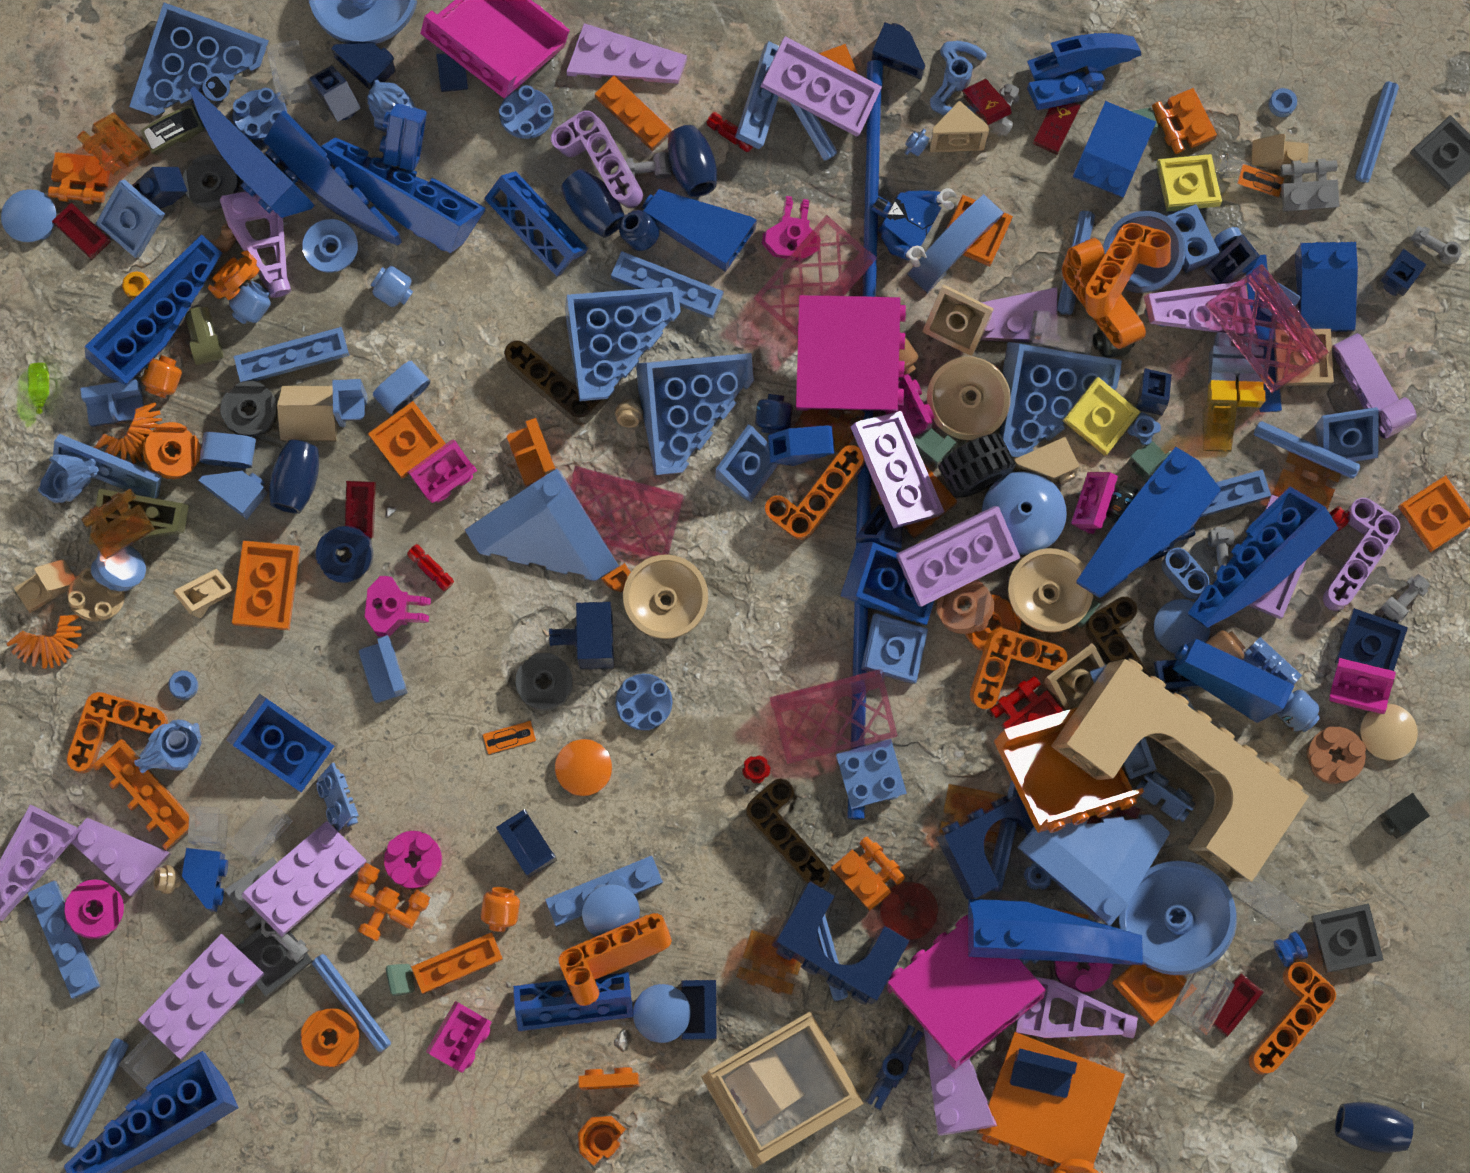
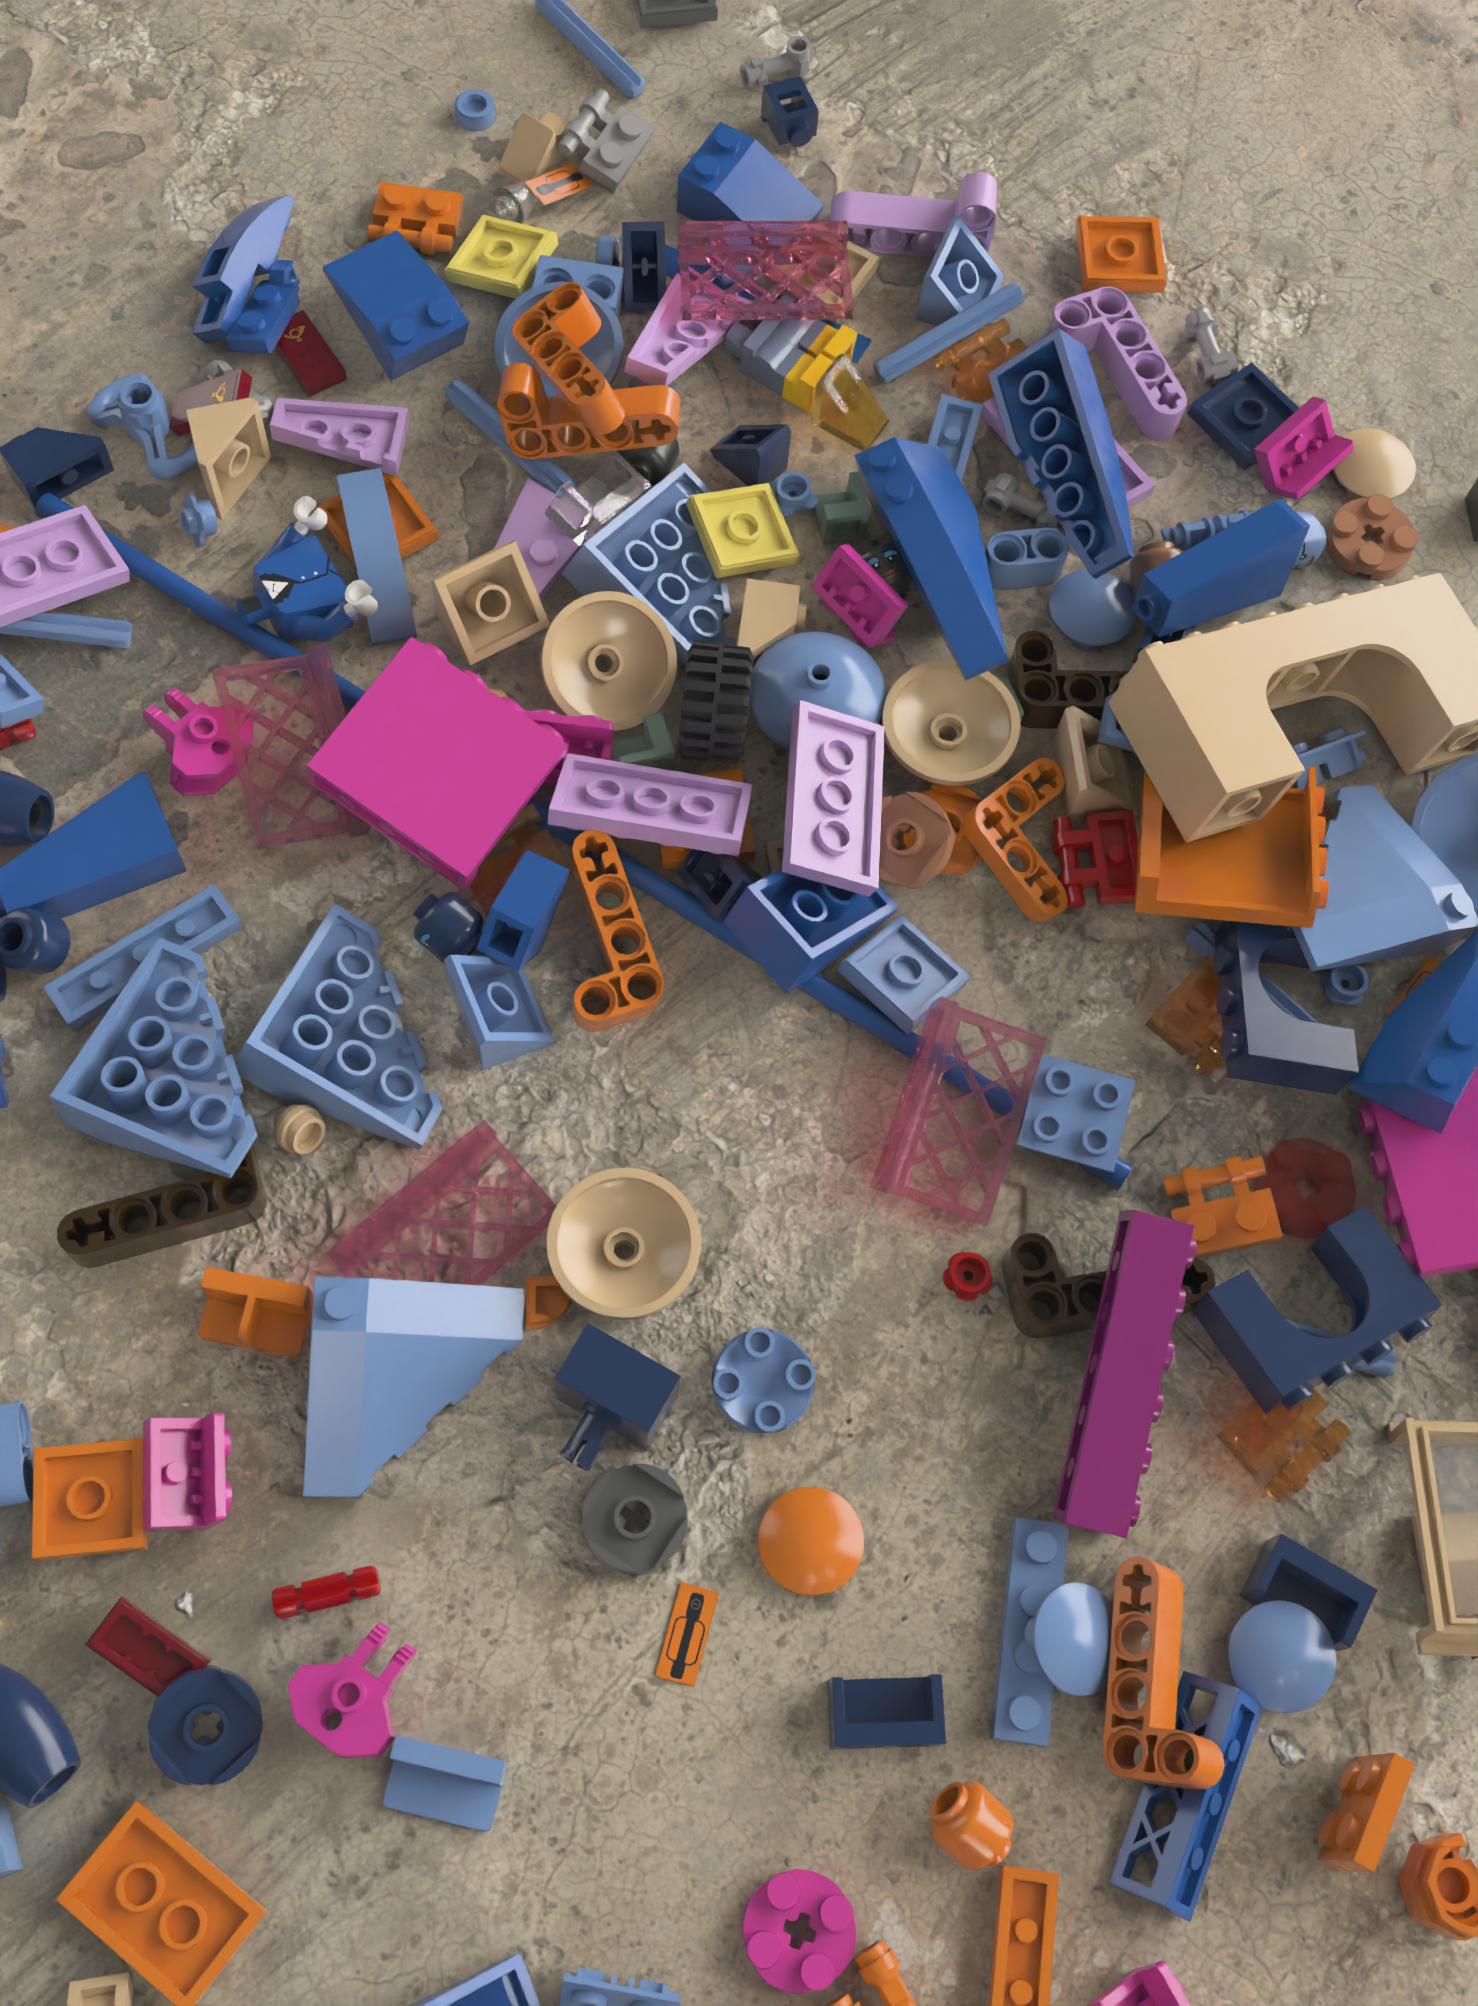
camera: 65 degrees left, 10 degrees down
none -> lavender wing [270,398,409,476]
none -> magenta brick [1052,1210,1197,1538]

